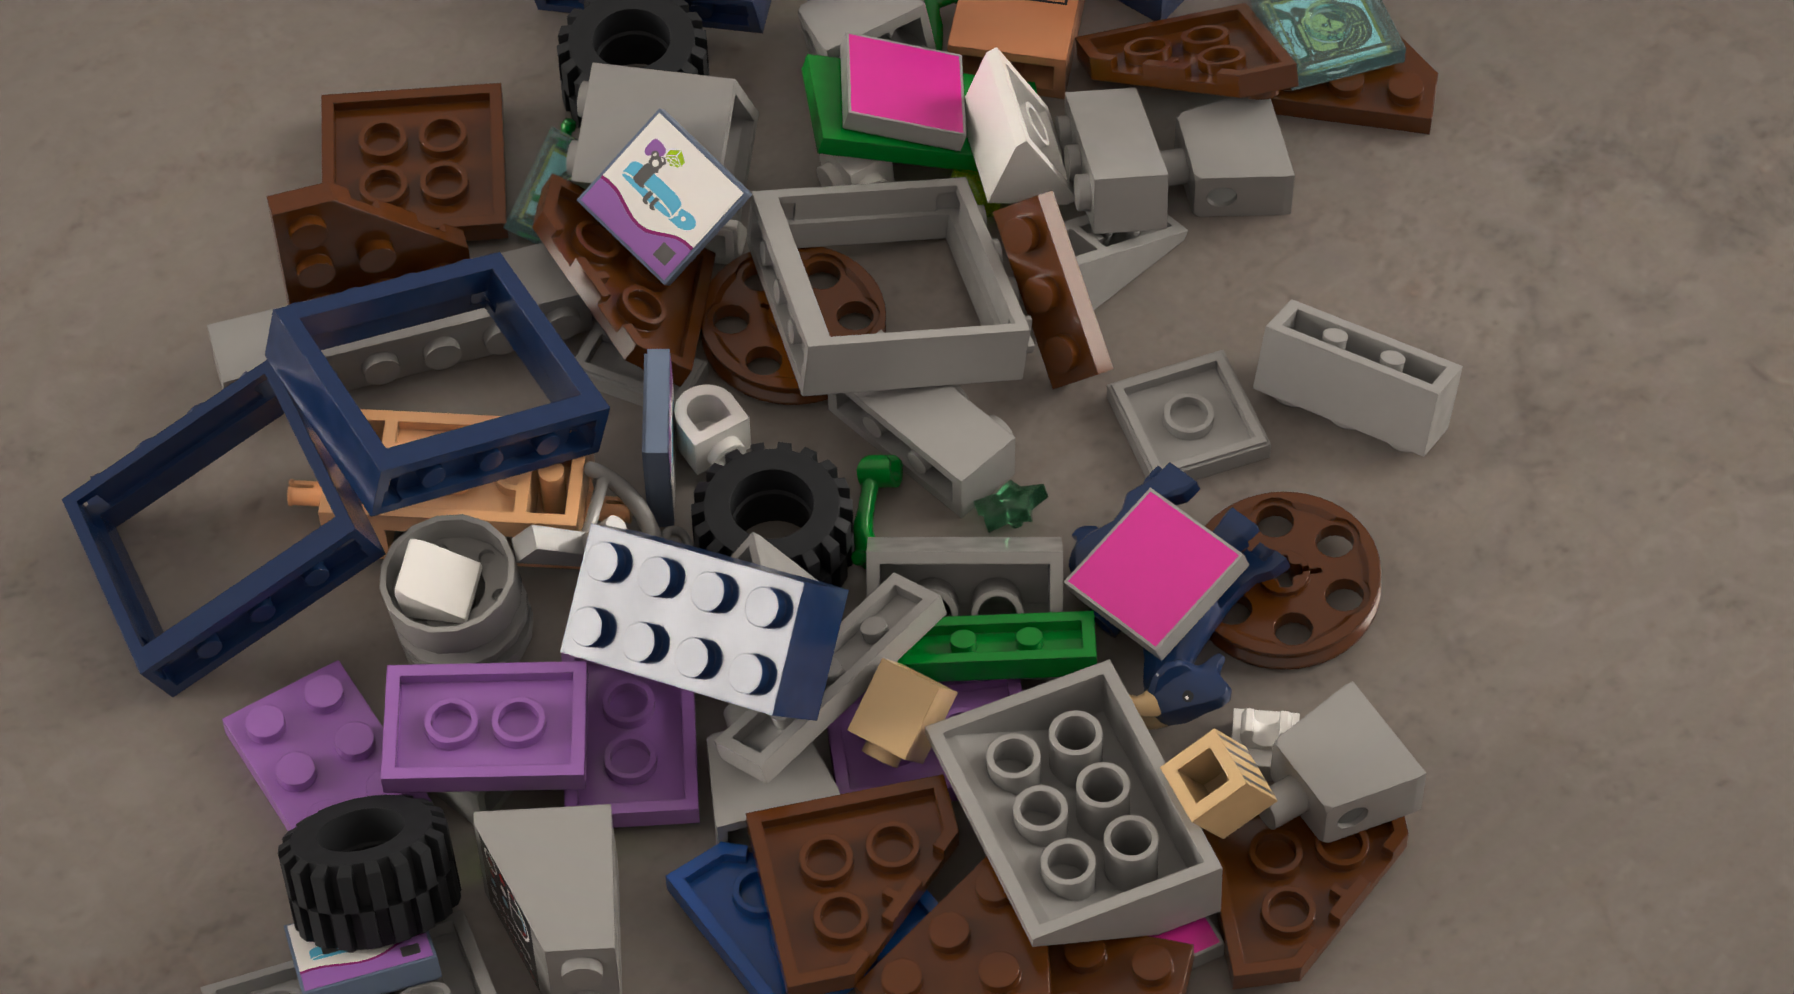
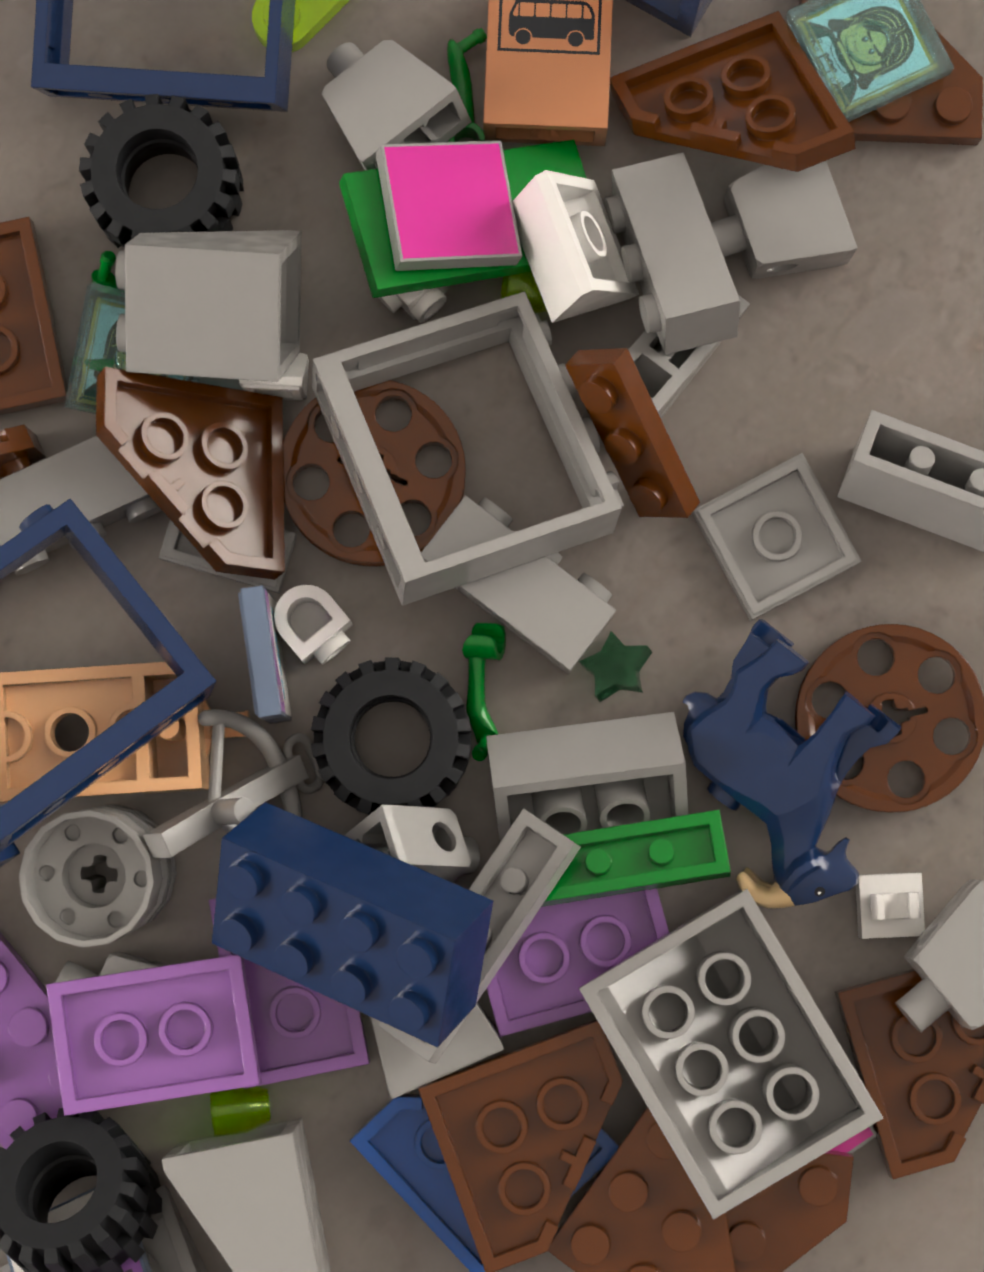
camera: 10 degrees left, 30 degrees up
white slope [395,539,483,624] -> none
tile [577,108,753,286] -> none
tan brick [847,658,958,768] -> none
dark pink tile [1064,487,1249,661] -> none
tan brick [1160,728,1278,839] -> none

